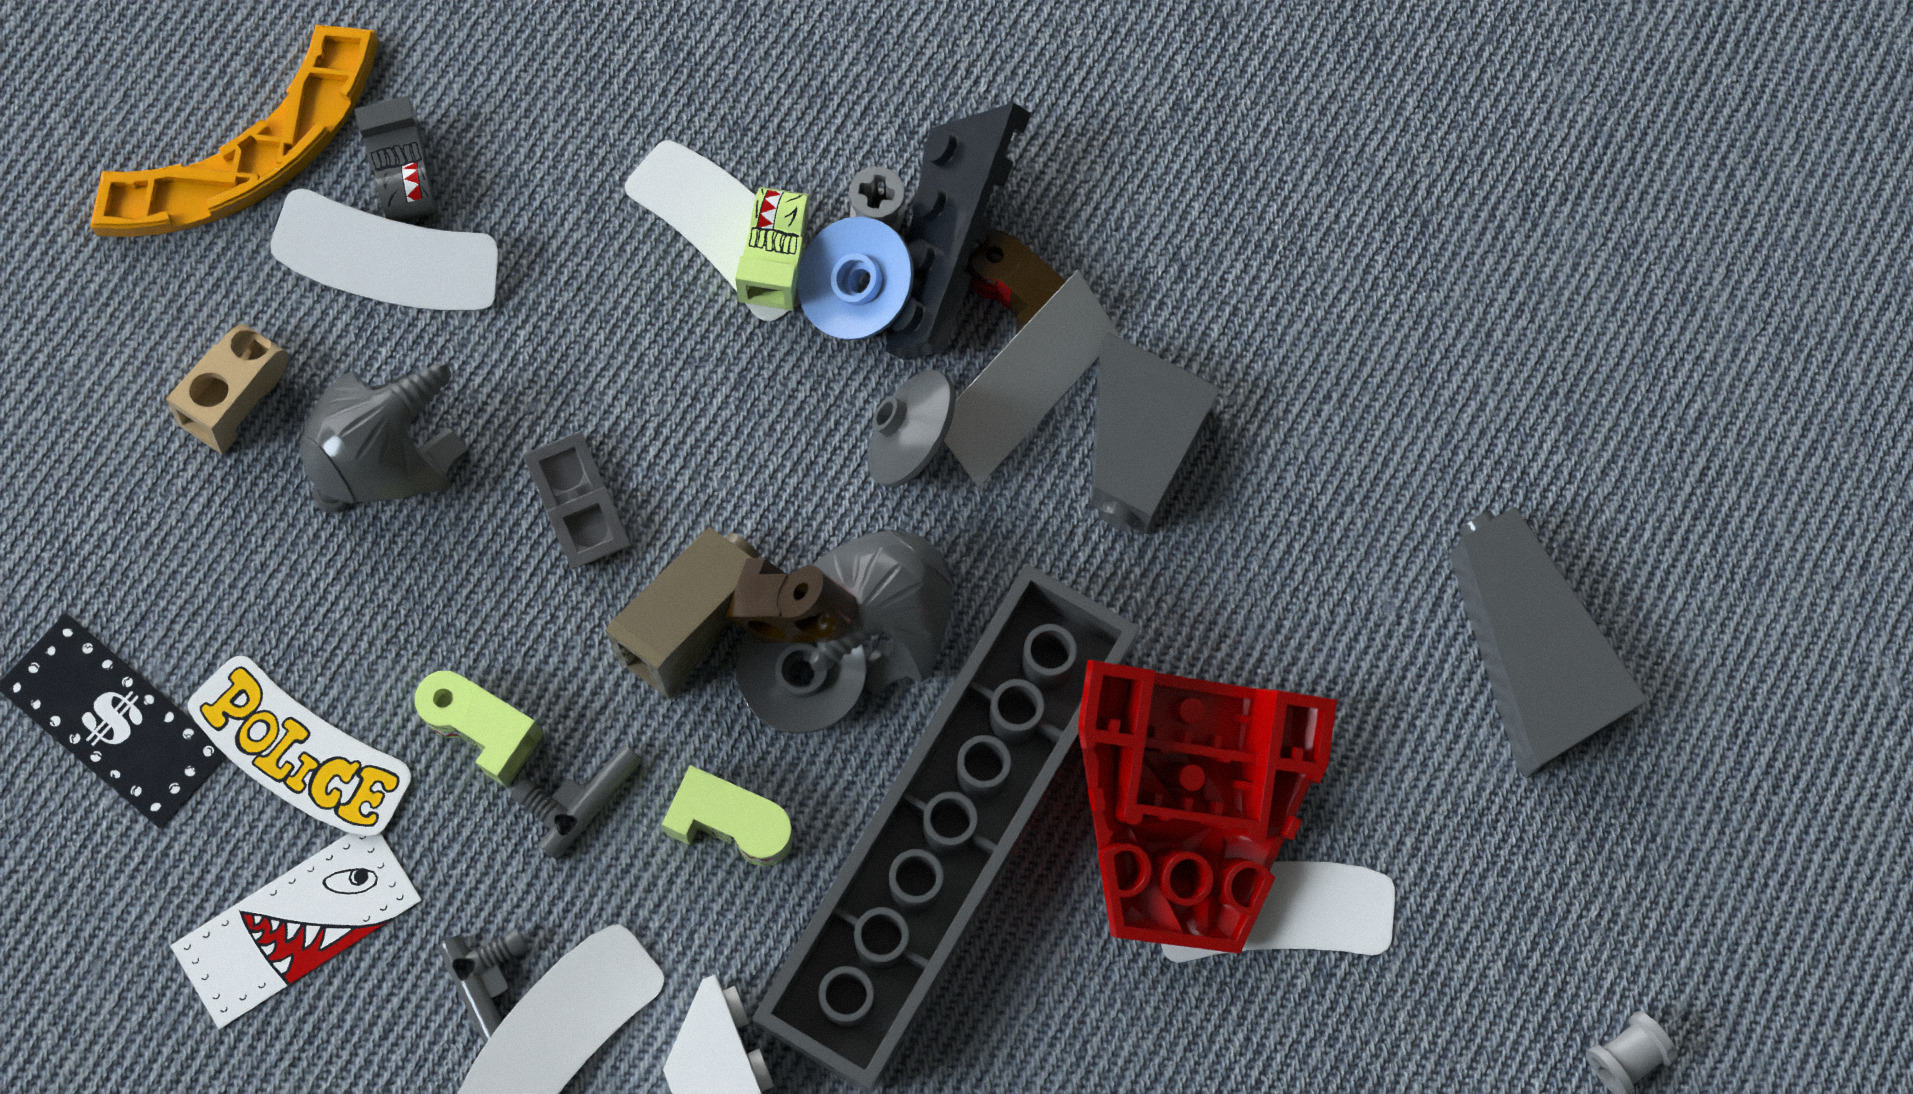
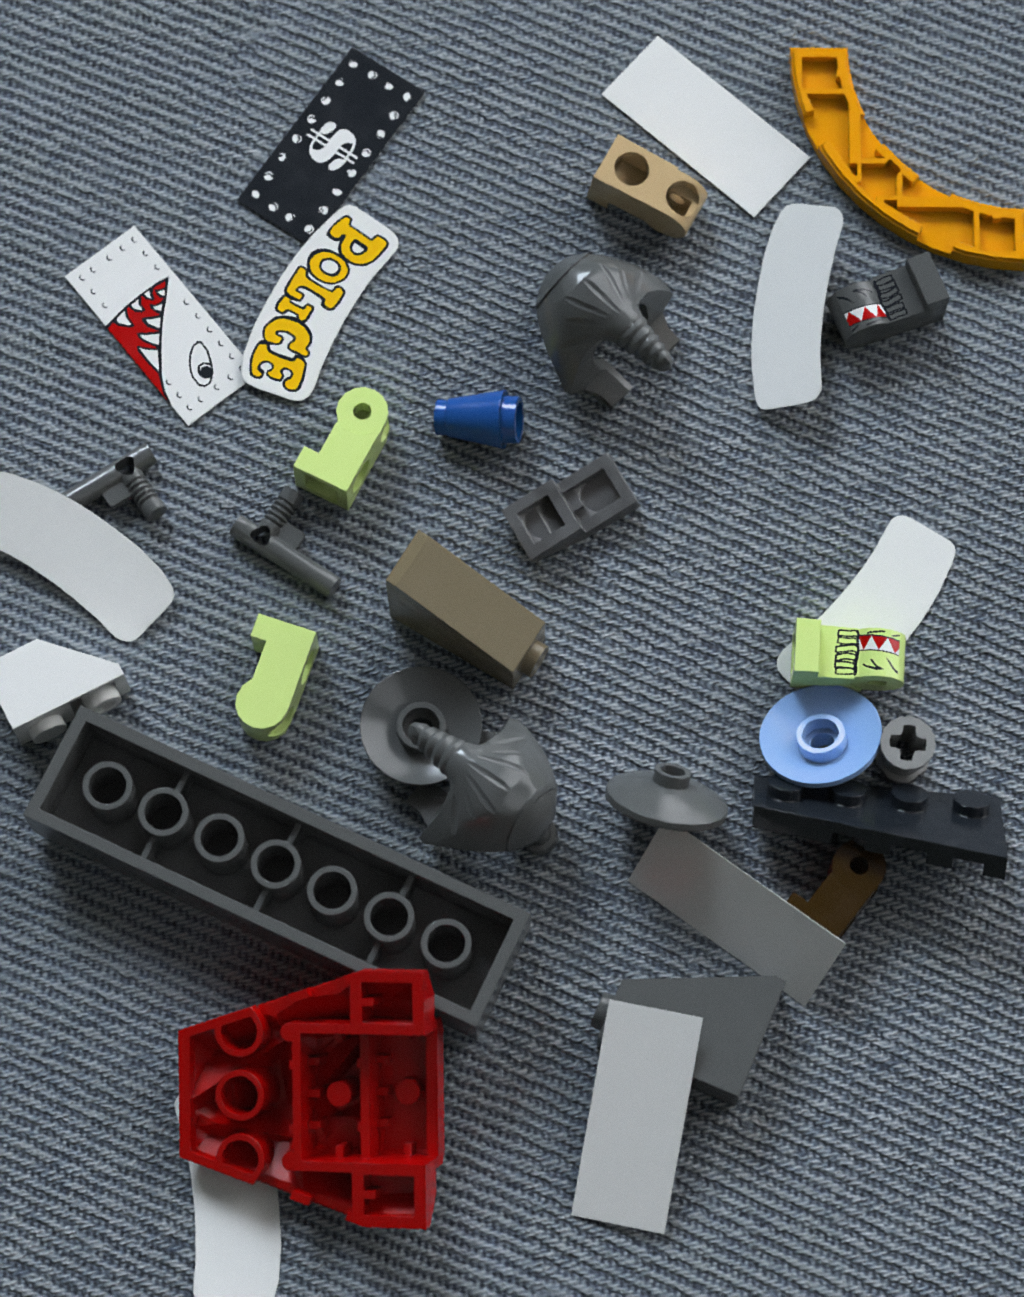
camera: 90 degrees right, 0 degrees up
dark brown leg [725,558,857,643] -> none
none -> blue cone [434,390,524,449]
none -> white sticker [571,999,703,1234]
none -> white sticker [601,36,811,217]

